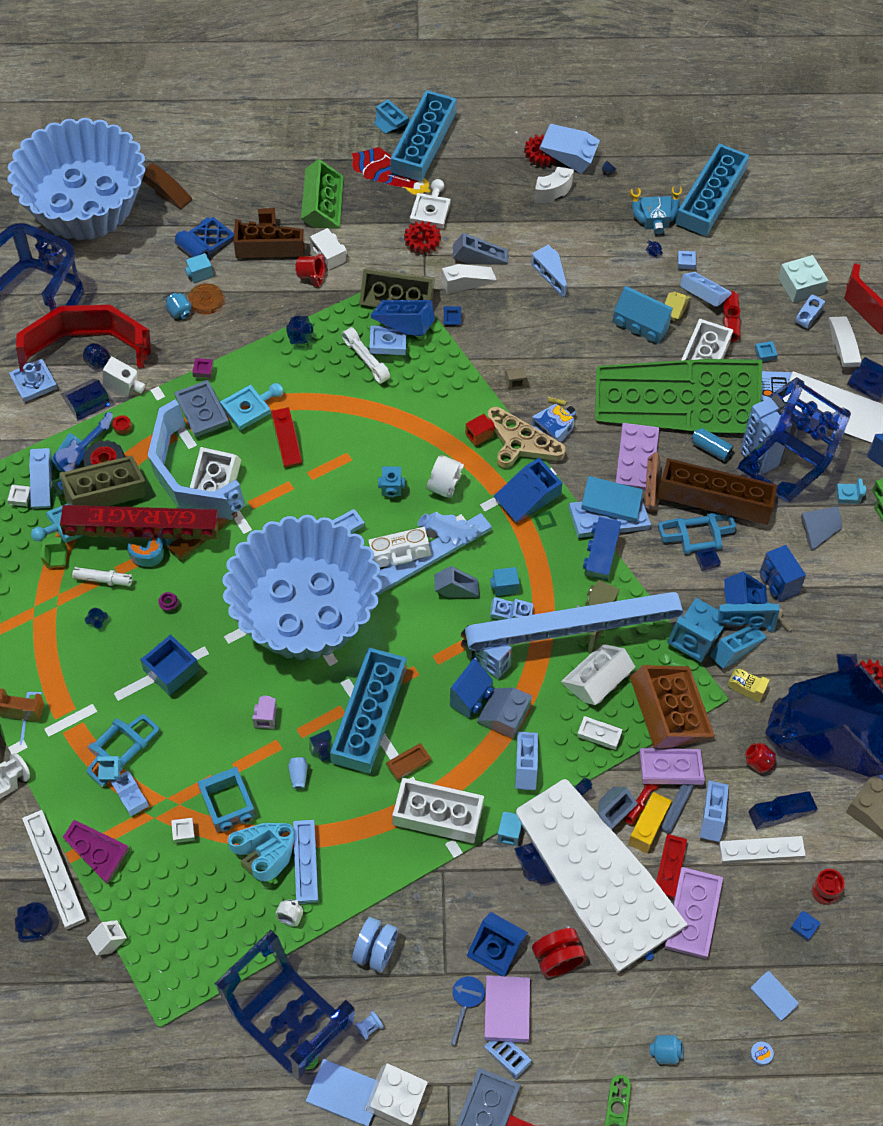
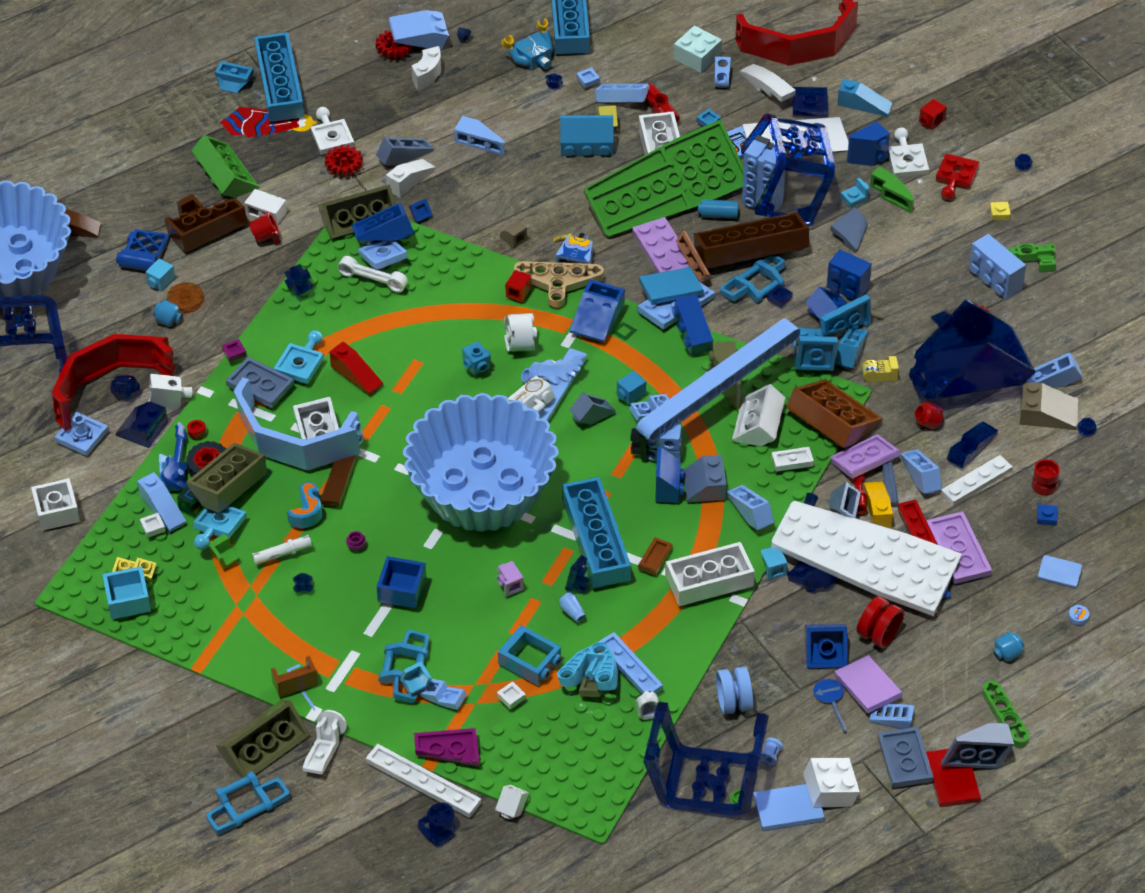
camera: 30 degrees left, 10 degrees down
dark red brick [60,505,219,540] -> none

